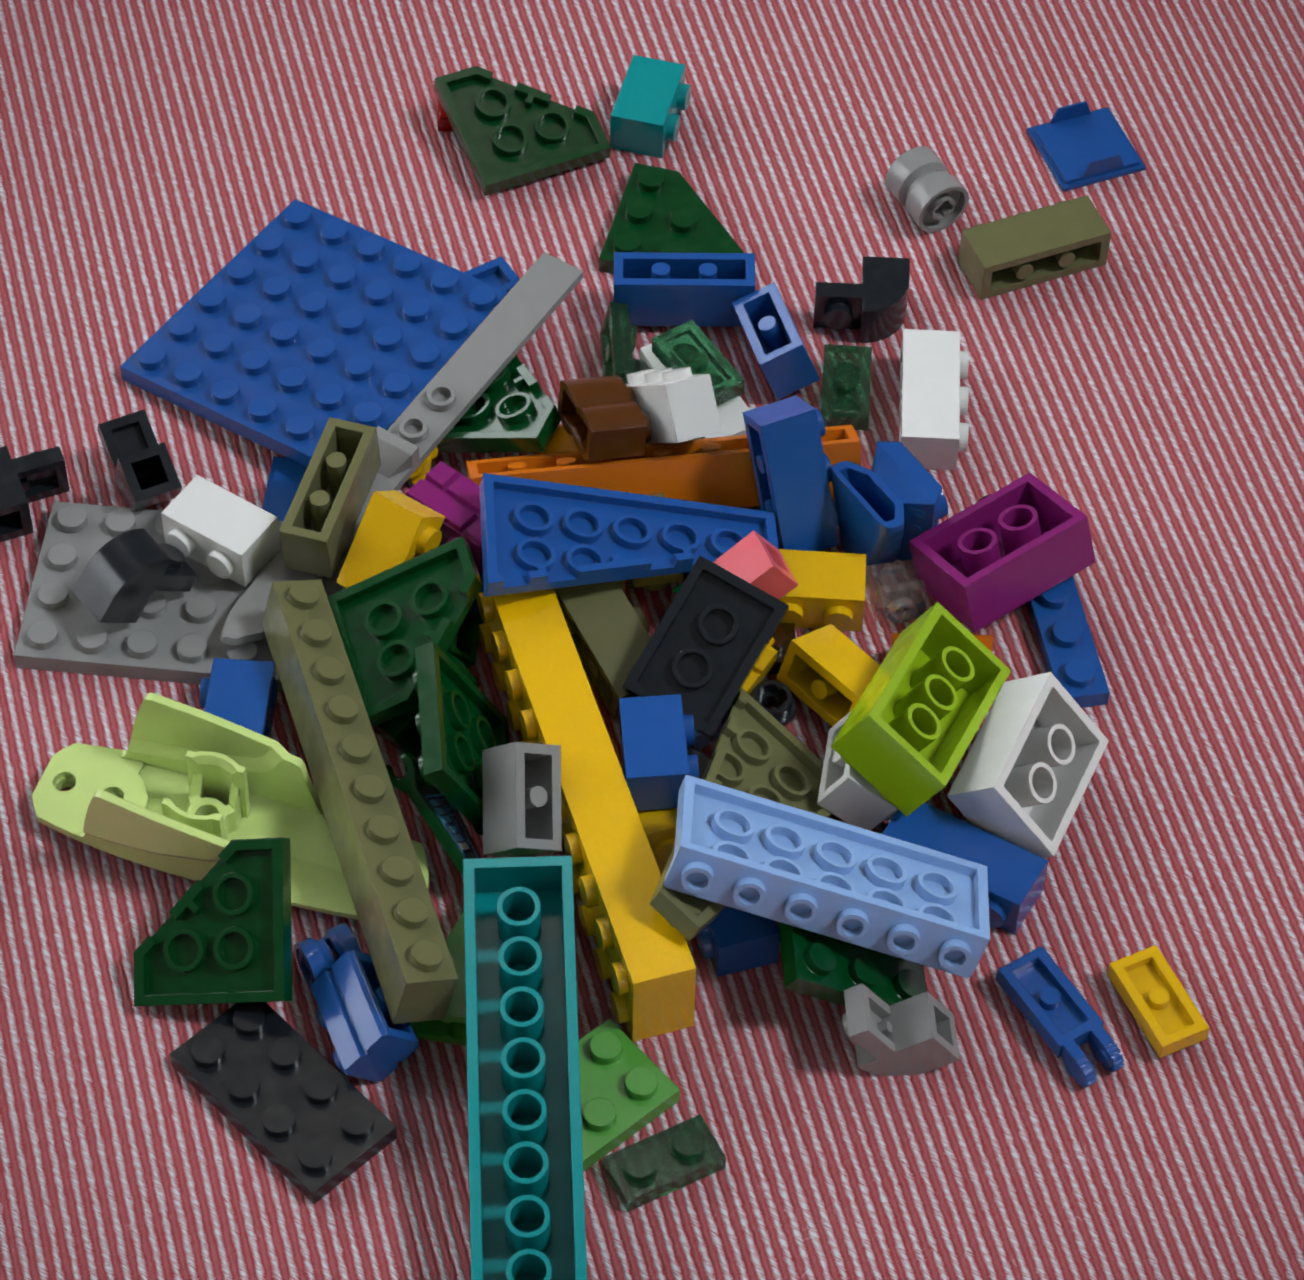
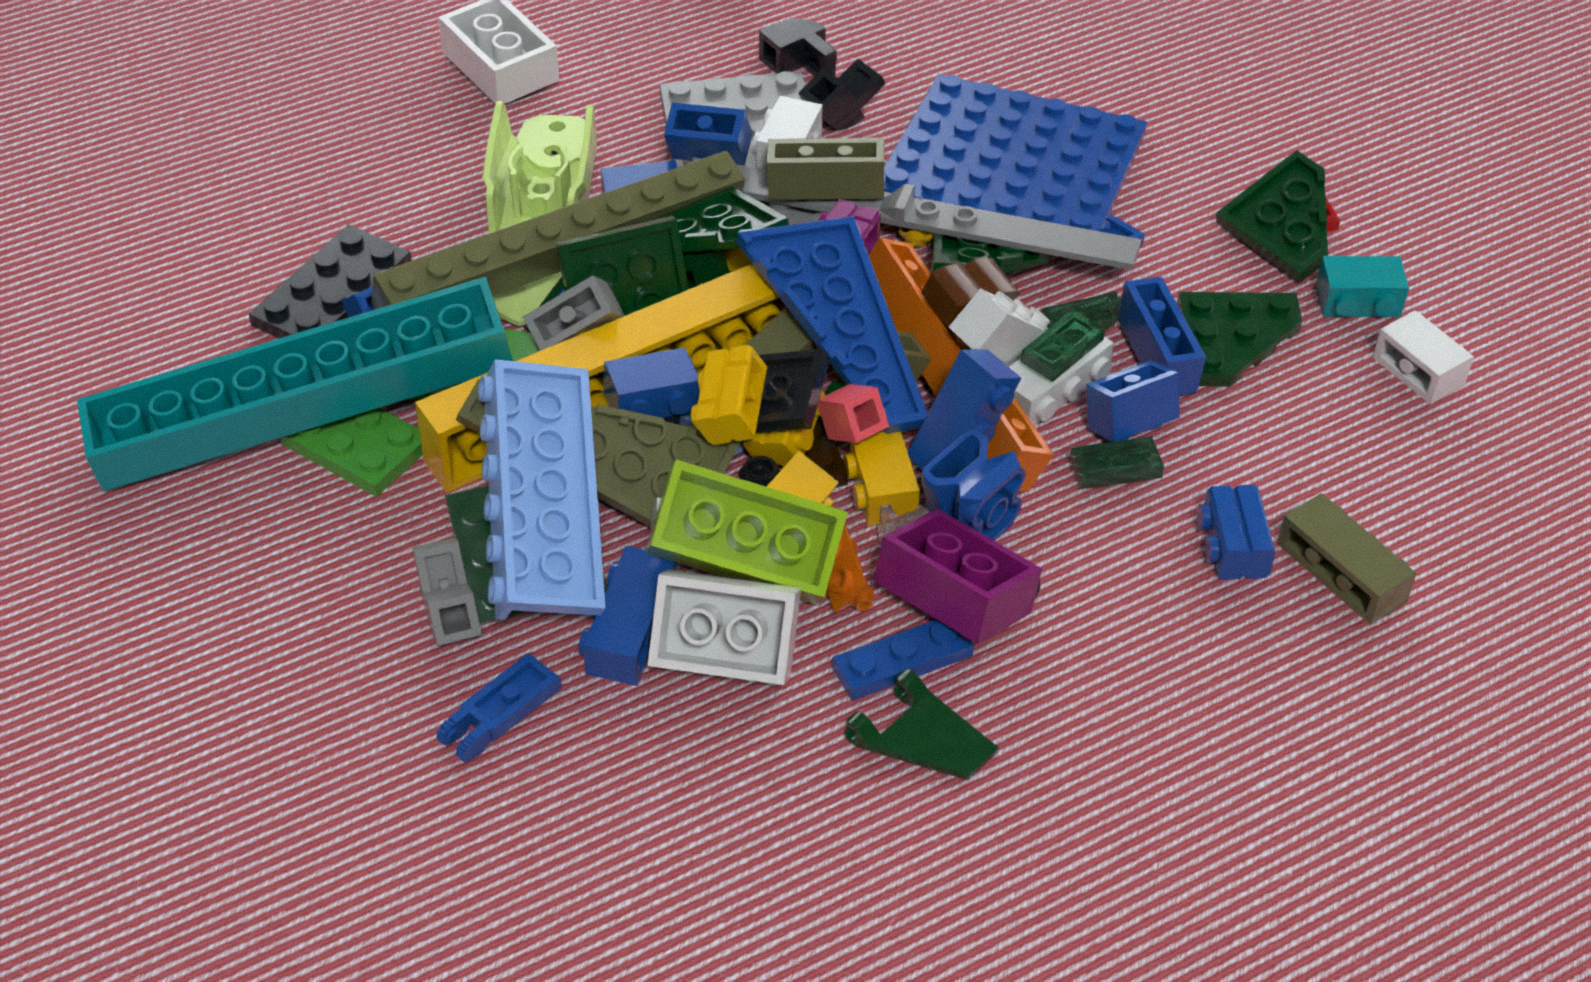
camera: 75 degrees right, 5 degrees down
black brick [72,528,198,623] -> none
dark green plate [134,837,293,1007] -> none
yellow brick [336,490,445,588] -> none
clear green plate [602,1114,726,1212] -> none
black brick [813,256,910,343] -> none
light grey wheel [885,146,969,233] -> none
white brick [899,329,969,471] -> none
blue piece [1027,101,1146,192] -> none
yellow plate [1107,945,1209,1058] -> none
none -> blue brick [664,102,752,166]
none -> yellow brick [691,345,767,445]
none -> dark green flag [844,669,999,780]
none -> blue brick [1197,485,1276,580]
none -> white brick [1373,310,1474,405]

